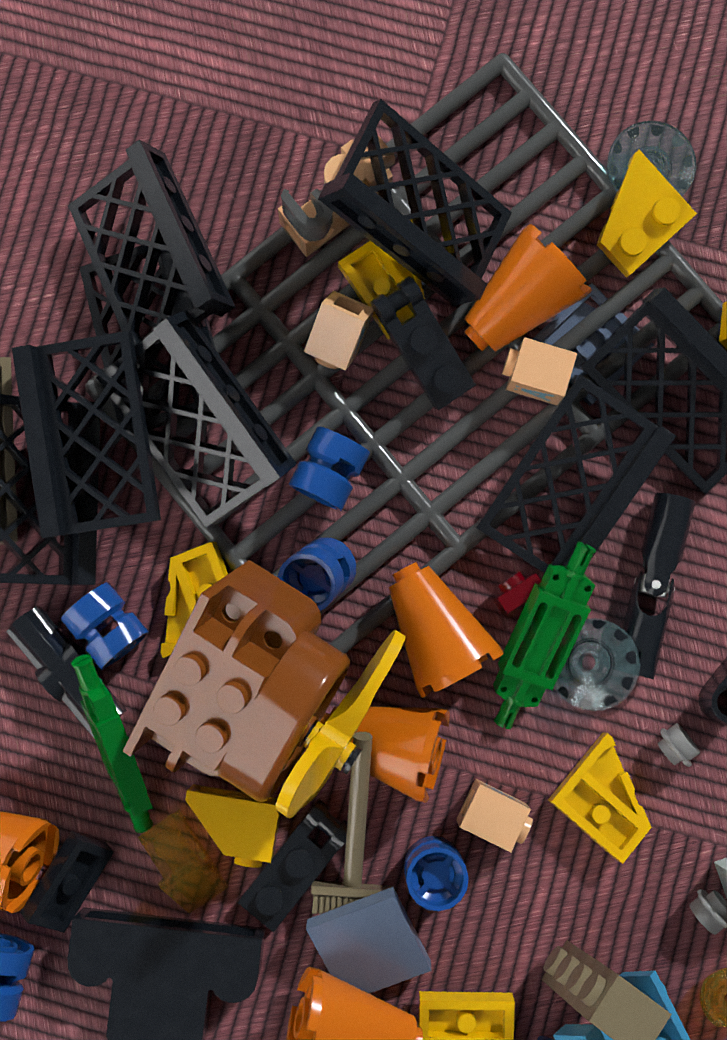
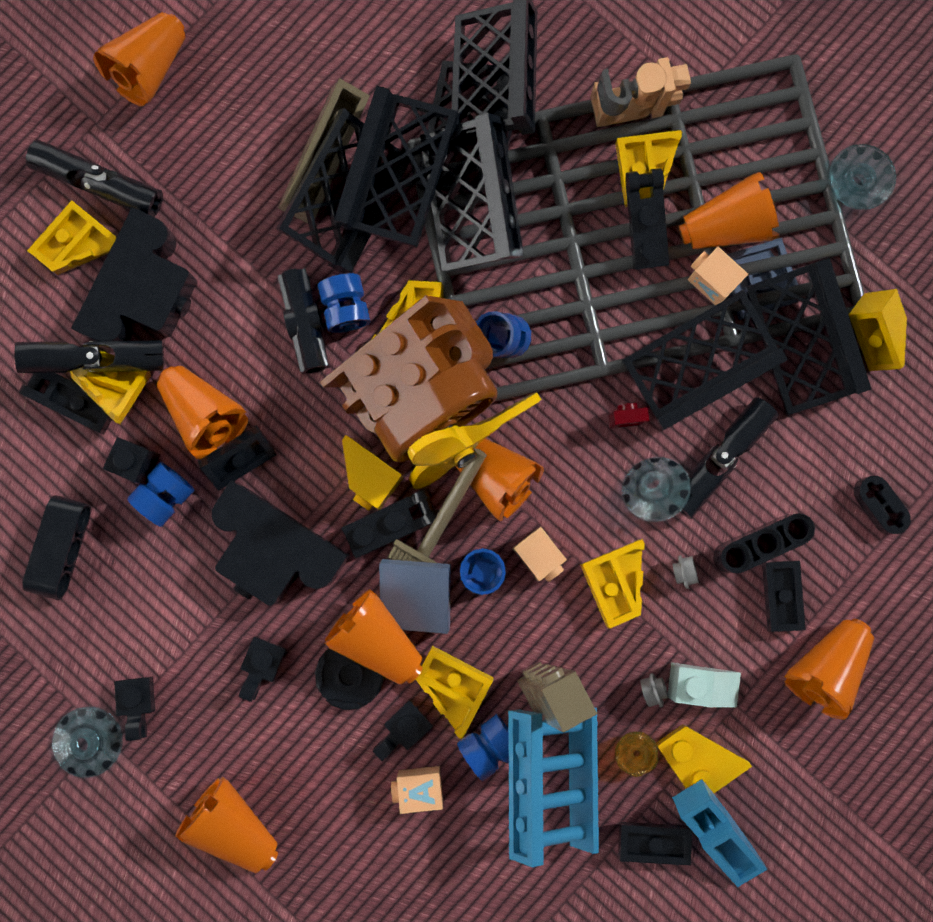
camera: 25 degrees right, 0 degrees up
green piece [71,654,153,833] -> none
clear yellow slope [138,809,229,914] -> none
blue wheel [288,427,370,511] -> none
light nougat brick [304,290,374,371] -> none
black fence [318,99,512,306] -> none
orange cone [389,562,503,698] -> none
green piece [493,542,596,729] -> none
yellow wing [597,149,697,278] -> none

